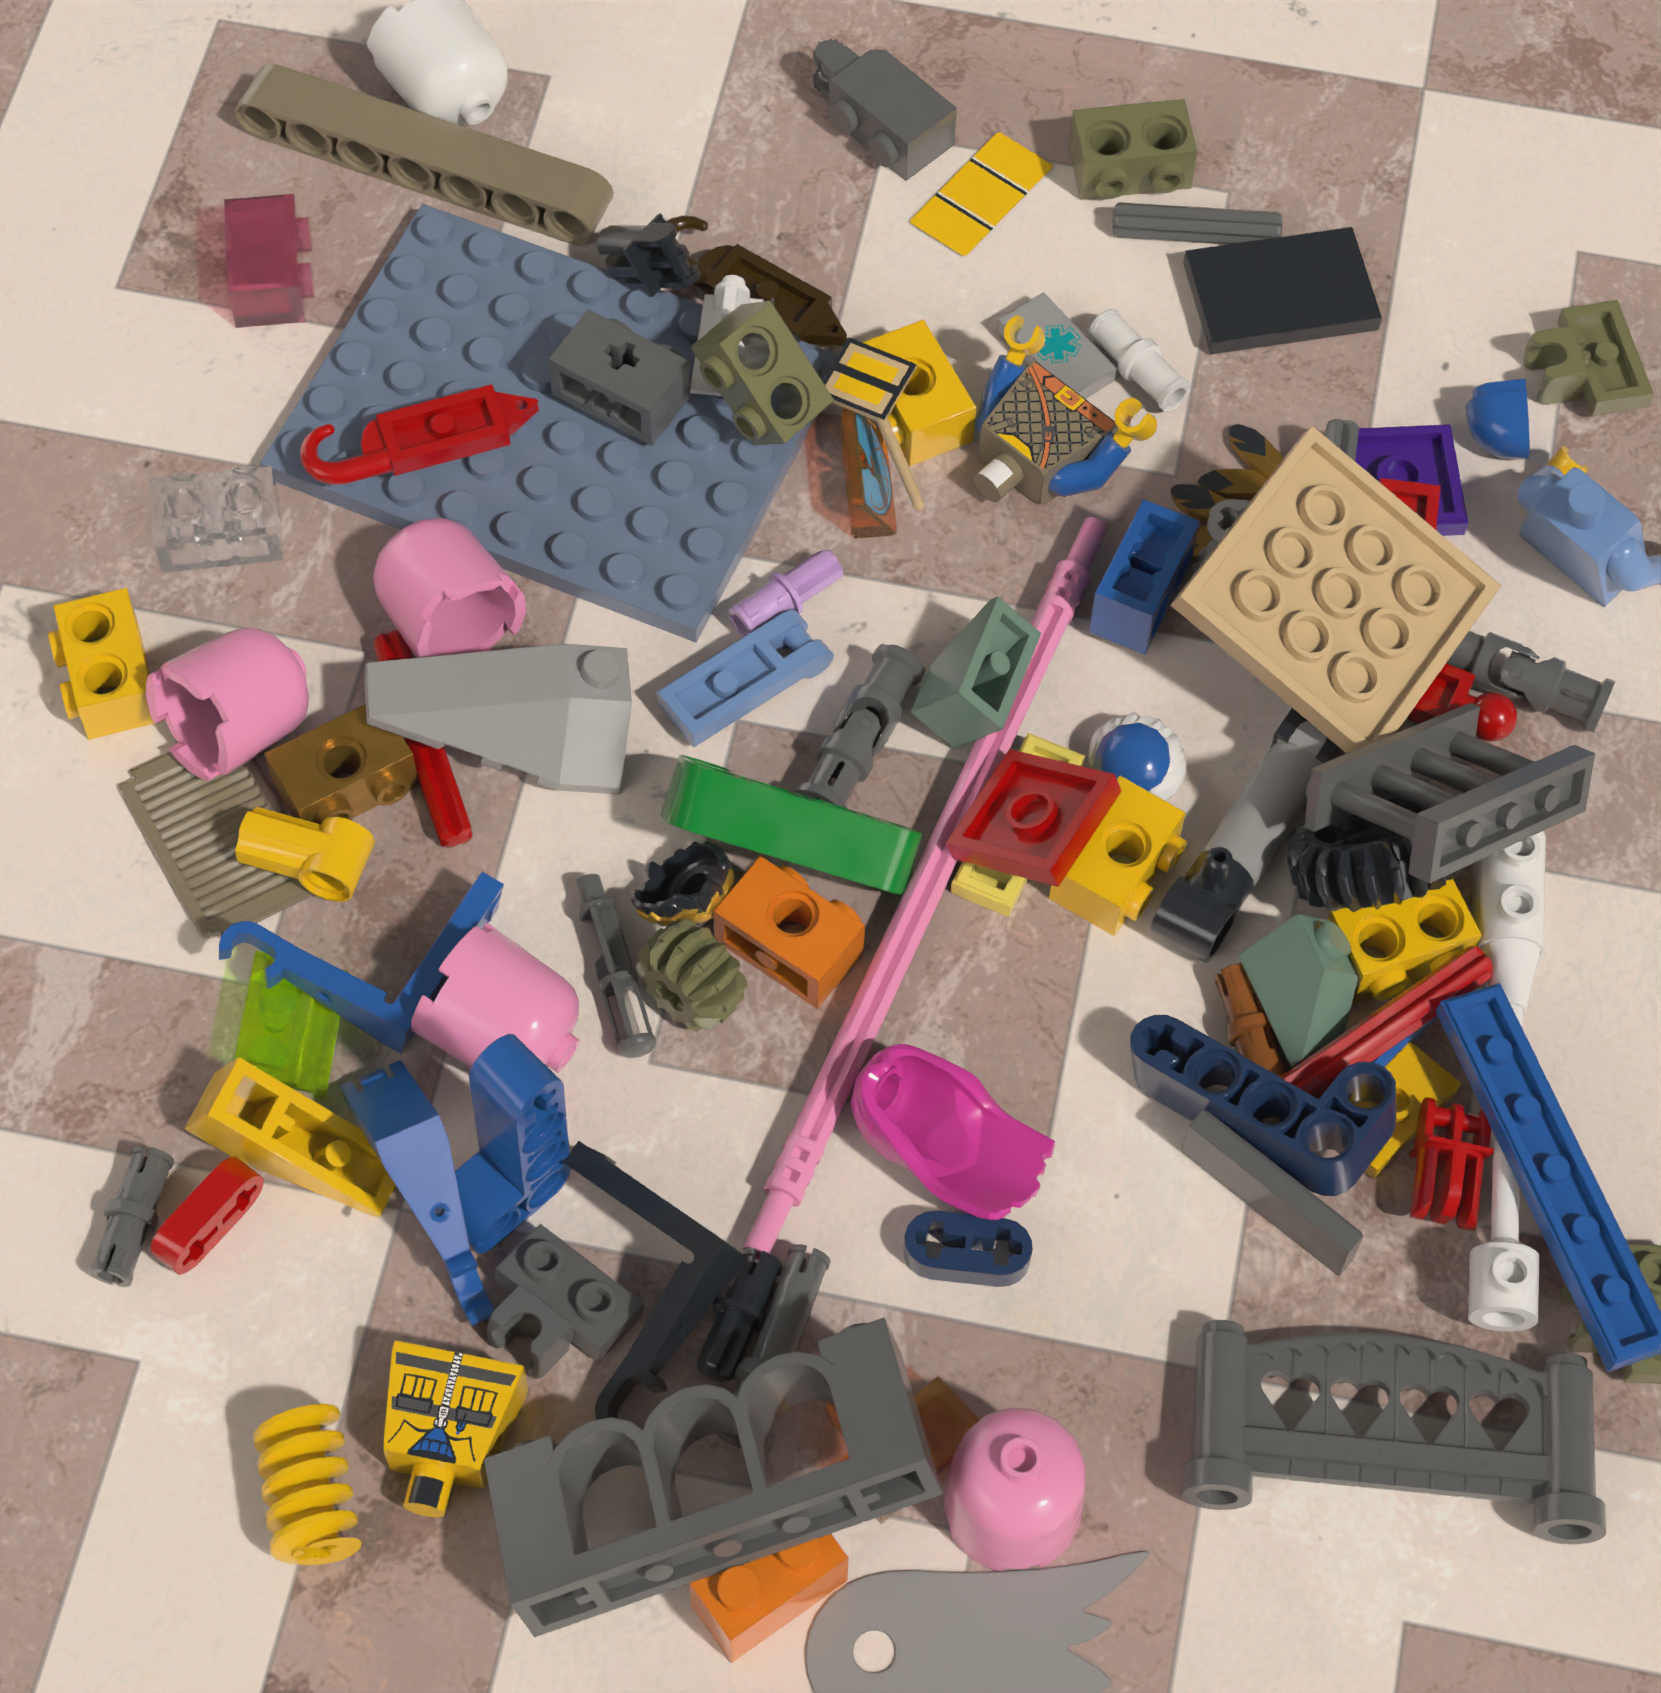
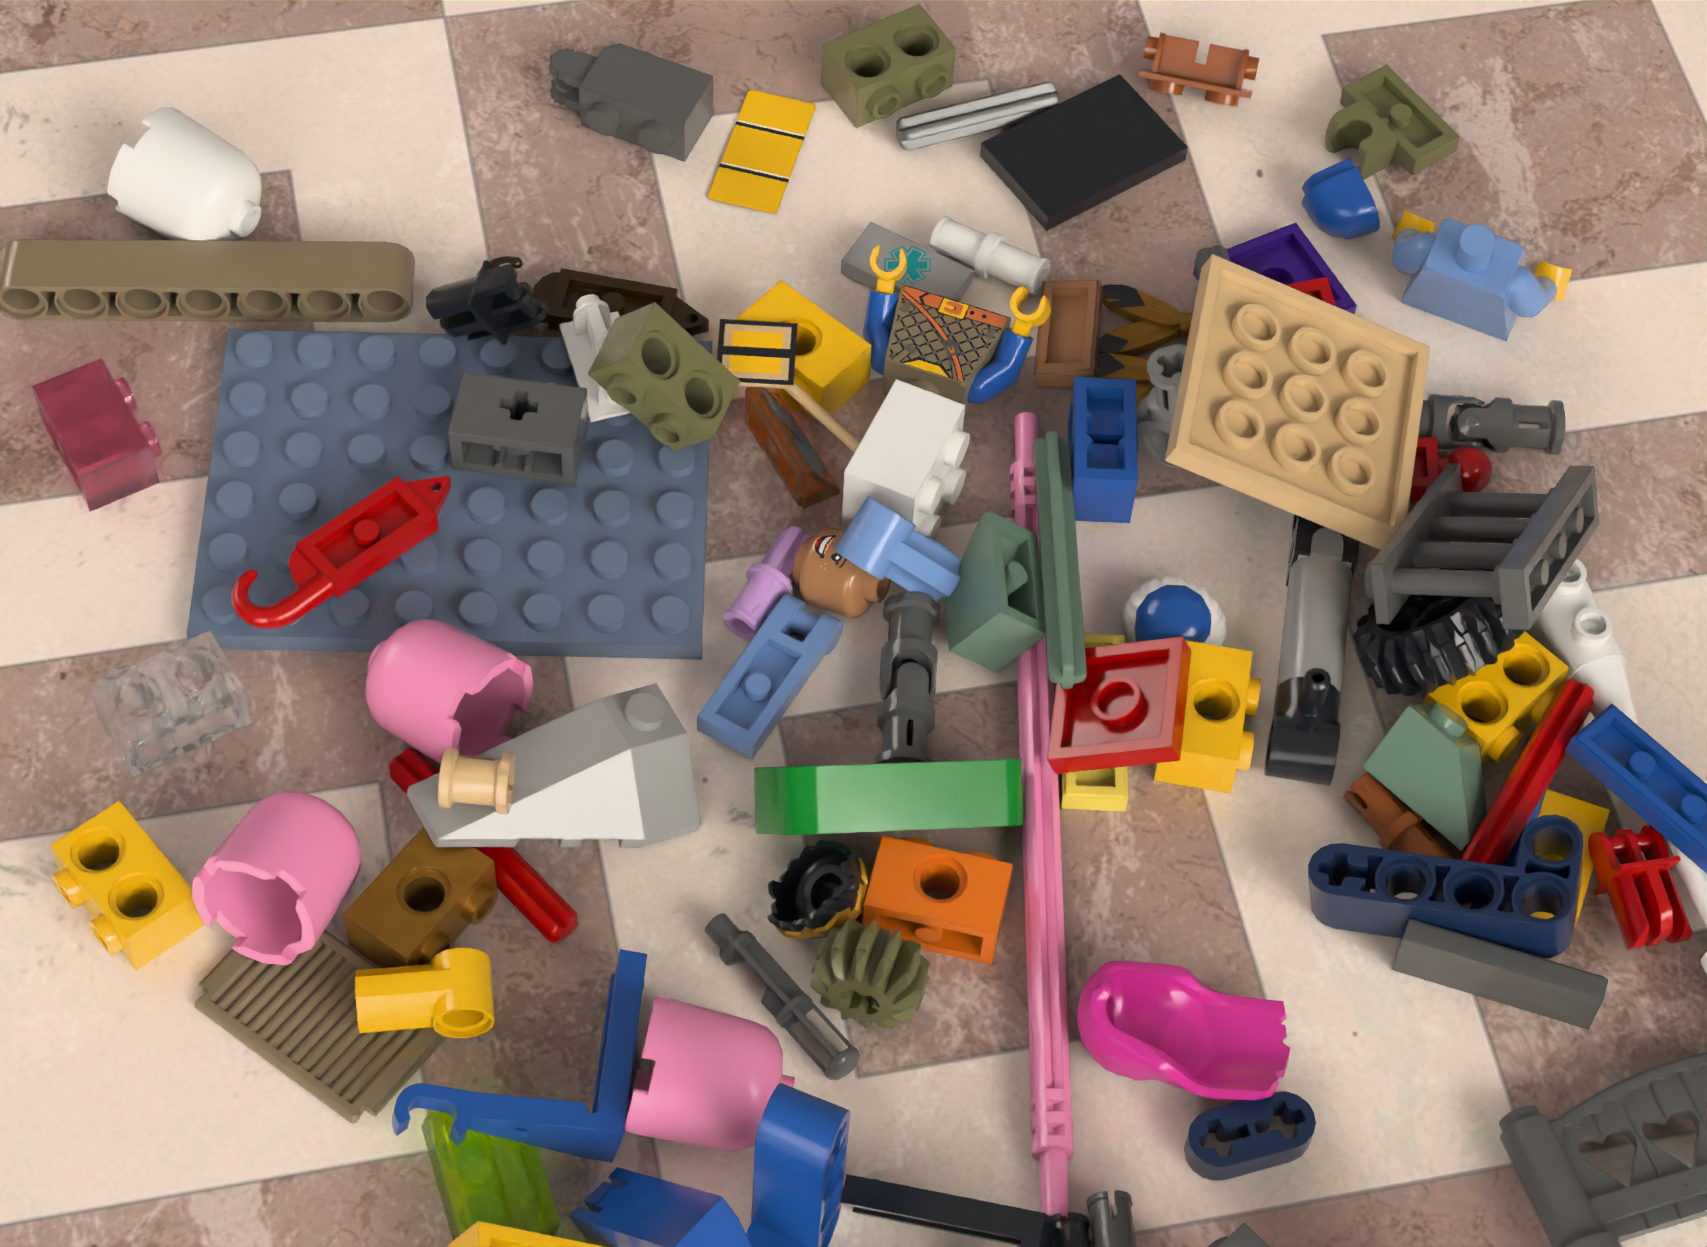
camera: 25 degrees left, 5 degrees down
none -> tan bush [438,747,516,814]
none -> medium nougat head [793,528,891,618]
none -> medium blue piece [834,496,962,602]
none -> white brick [841,379,970,540]
none -> medium nougat tile [1033,280,1103,388]
none -> sand green axle [1033,431,1087,689]
none -> dark orange hinge [1139,32,1260,107]

